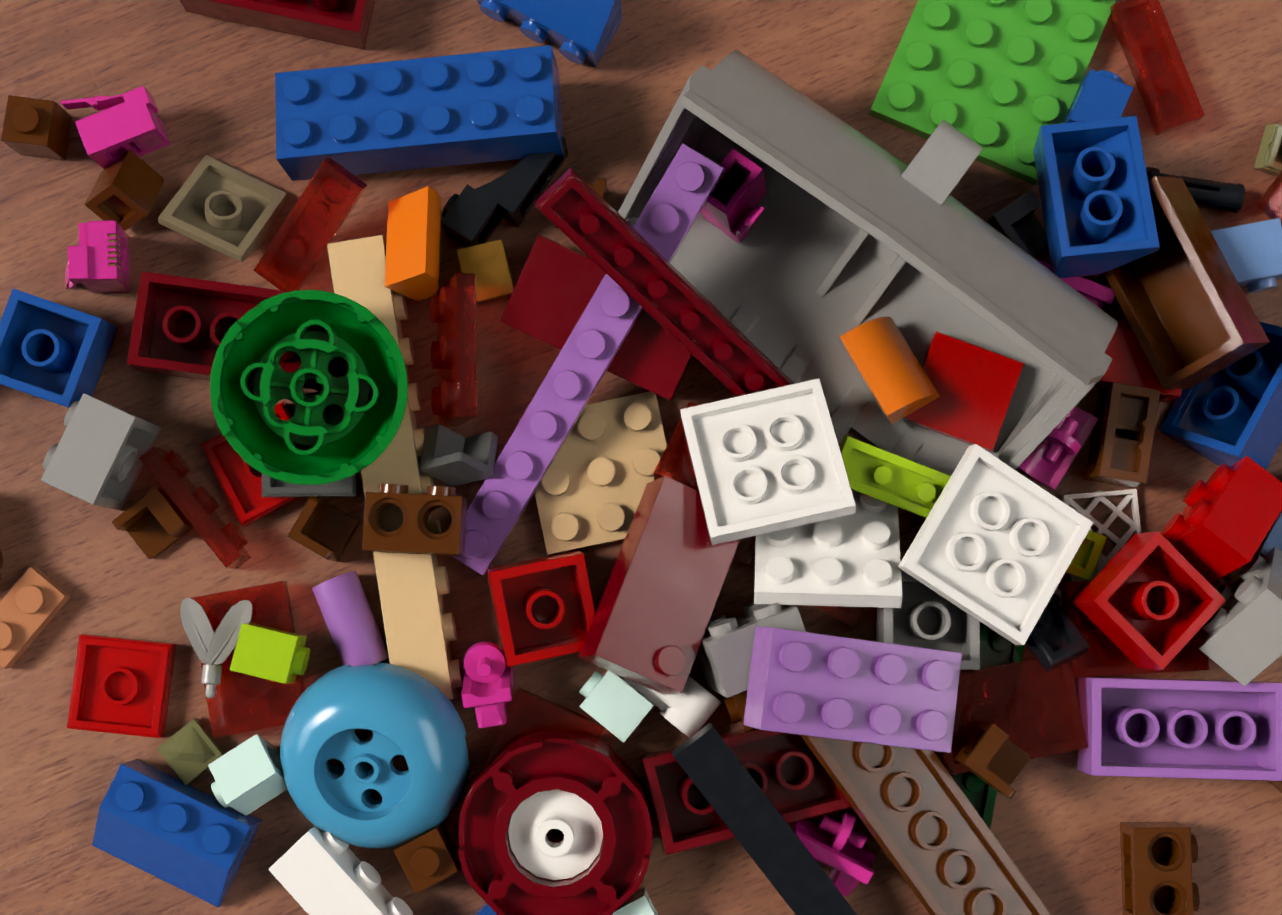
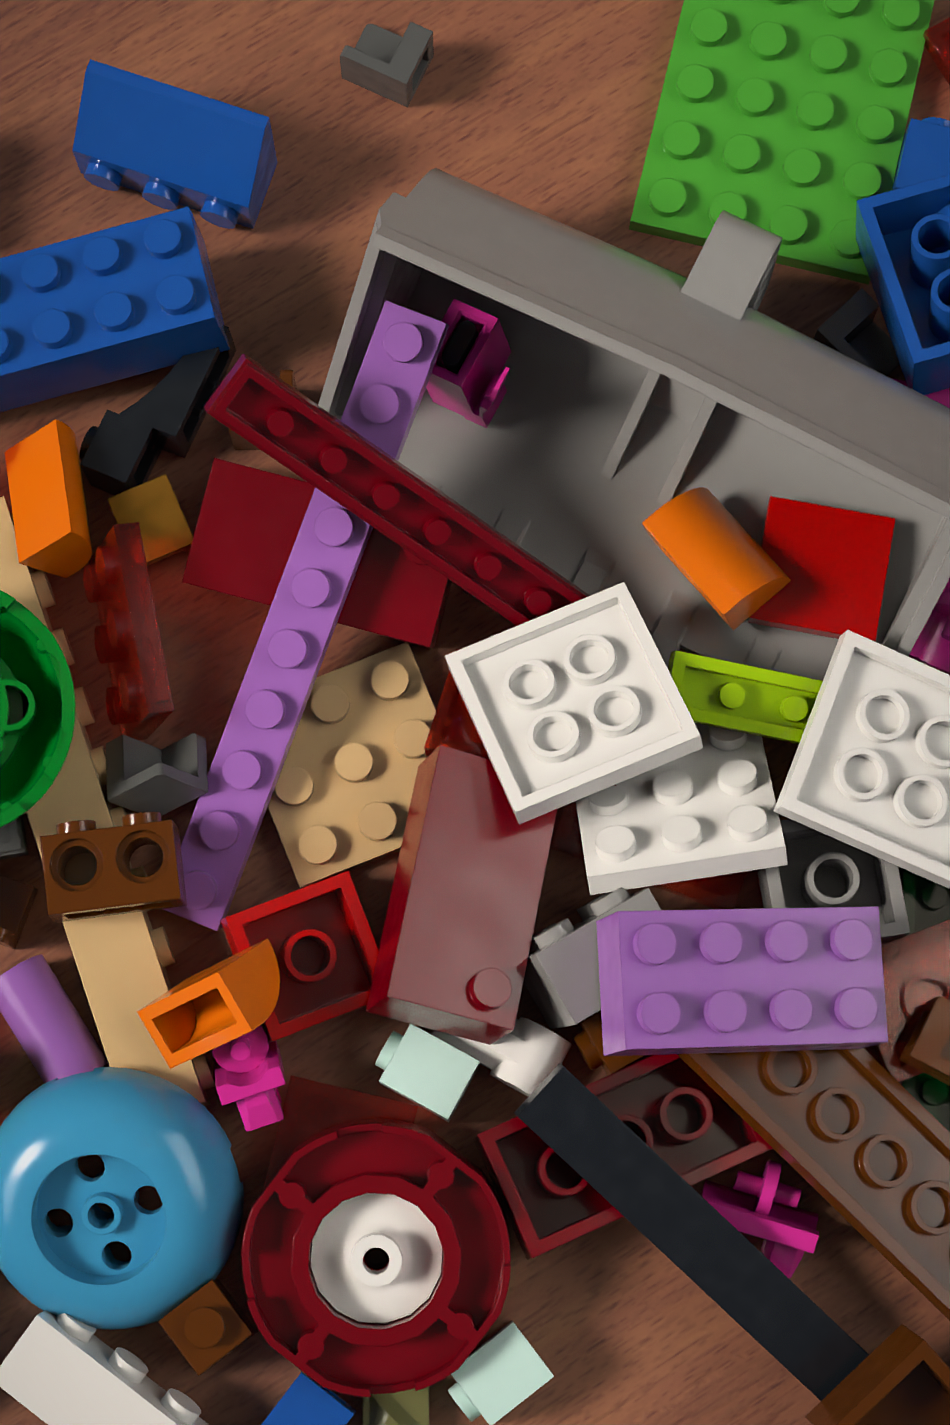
camera: 10 degrees left, 5 degrees down
none -> orange brick [137,938,280,1069]

